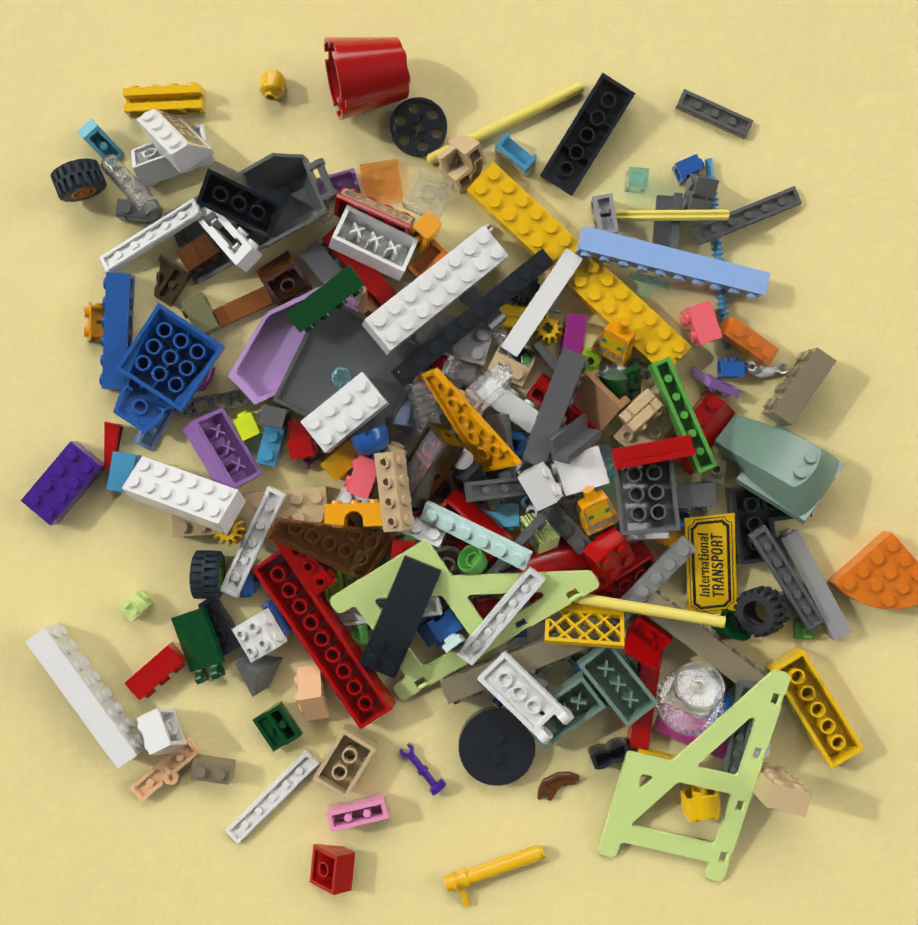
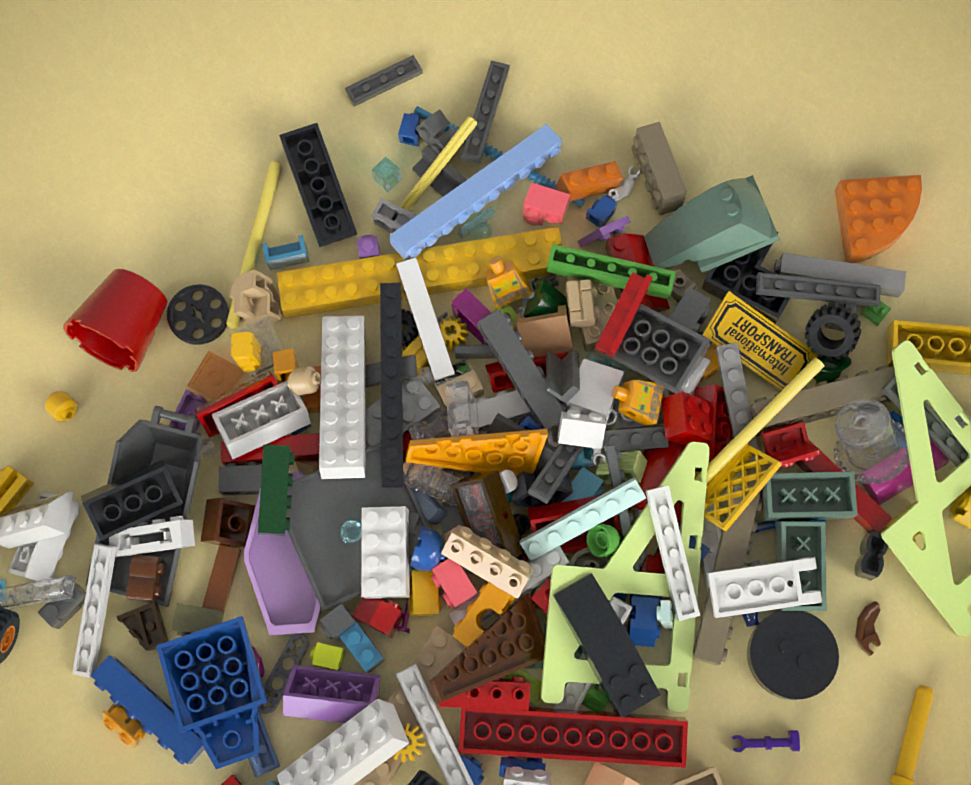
camera: 45 degrees left, 15 degrees down
none -> yellow brick [231,332,262,372]
none -> tan head [288,366,321,395]
none -> medium lavender brick [357,235,381,259]

